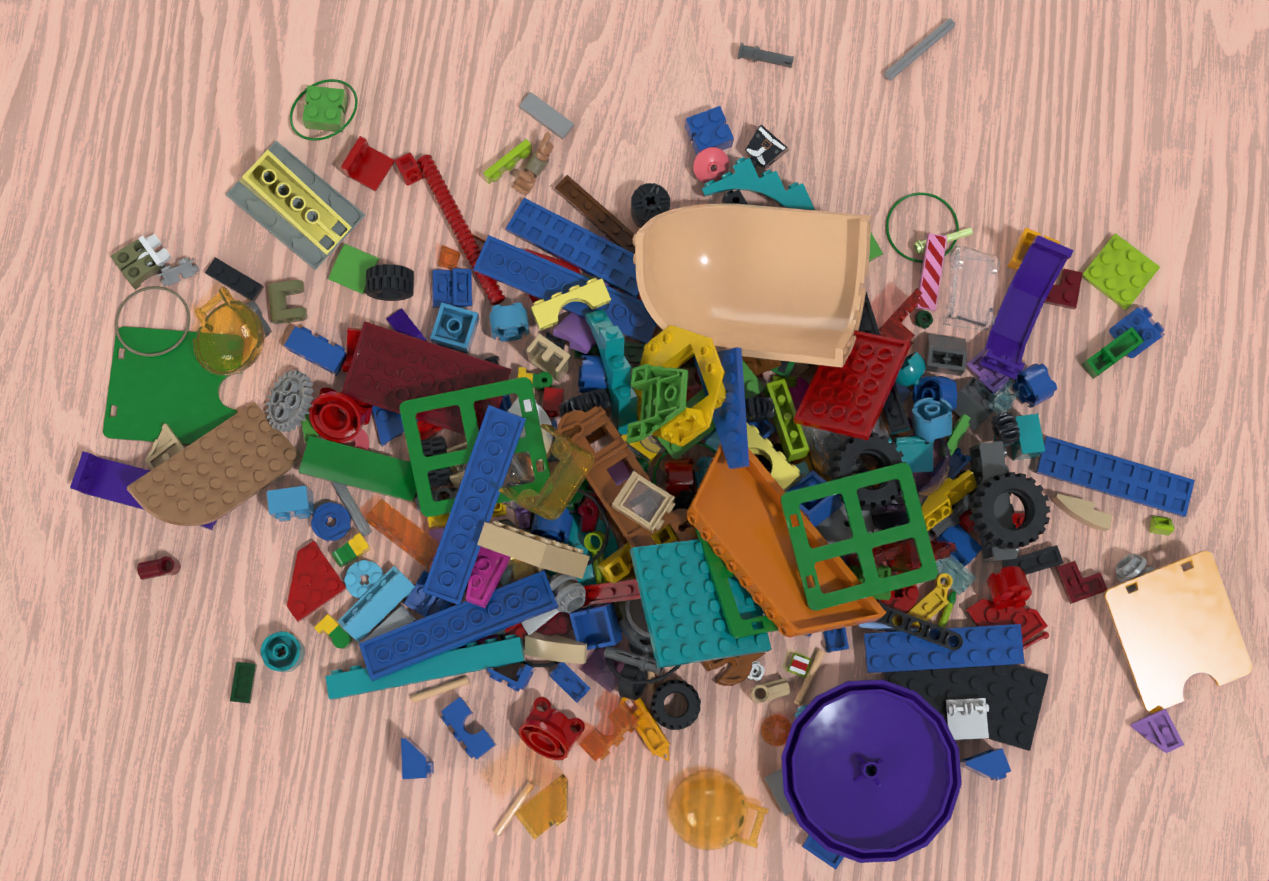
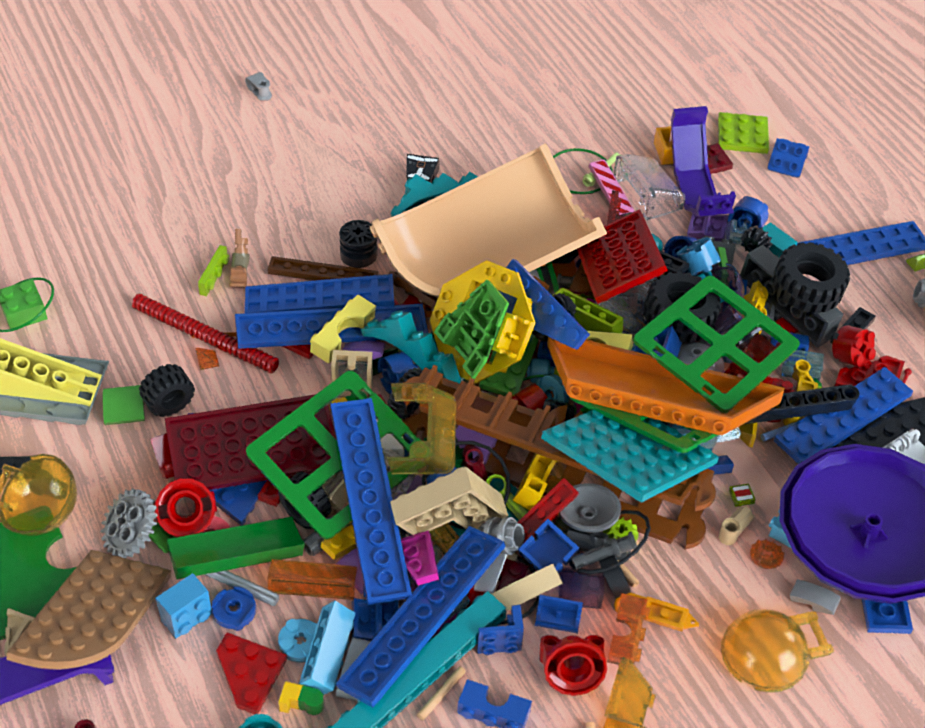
camera: 30 degrees left, 30 degrees down
olive connector [268,280,307,324] -> none
blue brick [284,326,347,376] -> none
leg [331,533,372,568] -> none
red bracket [341,136,394,191] -> none
red bracket [394,152,423,186] -> none
dark azure brick [430,303,480,354] -> none
blue slope [431,268,472,308] -> none
dark azure brick [489,302,530,342] -> none
light grey tile [519,92,574,140] -> none
window [612,471,675,533] -> none
black tyre [651,680,701,730] -> none
blue piece [685,106,734,155] -> none
coral dish [693,147,729,183] -> none
dark grey pin [737,43,794,68] -> none
white plate [748,661,765,681] -> none
light nougat bar [794,649,826,706] -> none
blue hinge [823,627,849,653] -> none
light grey axle [884,18,955,81] -> none
dark grey slope [924,333,967,376] -> none
tan slope [1052,493,1113,532] -> none
dark red plate [1055,561,1107,604] -> none
green slope [1082,327,1144,379] -> none

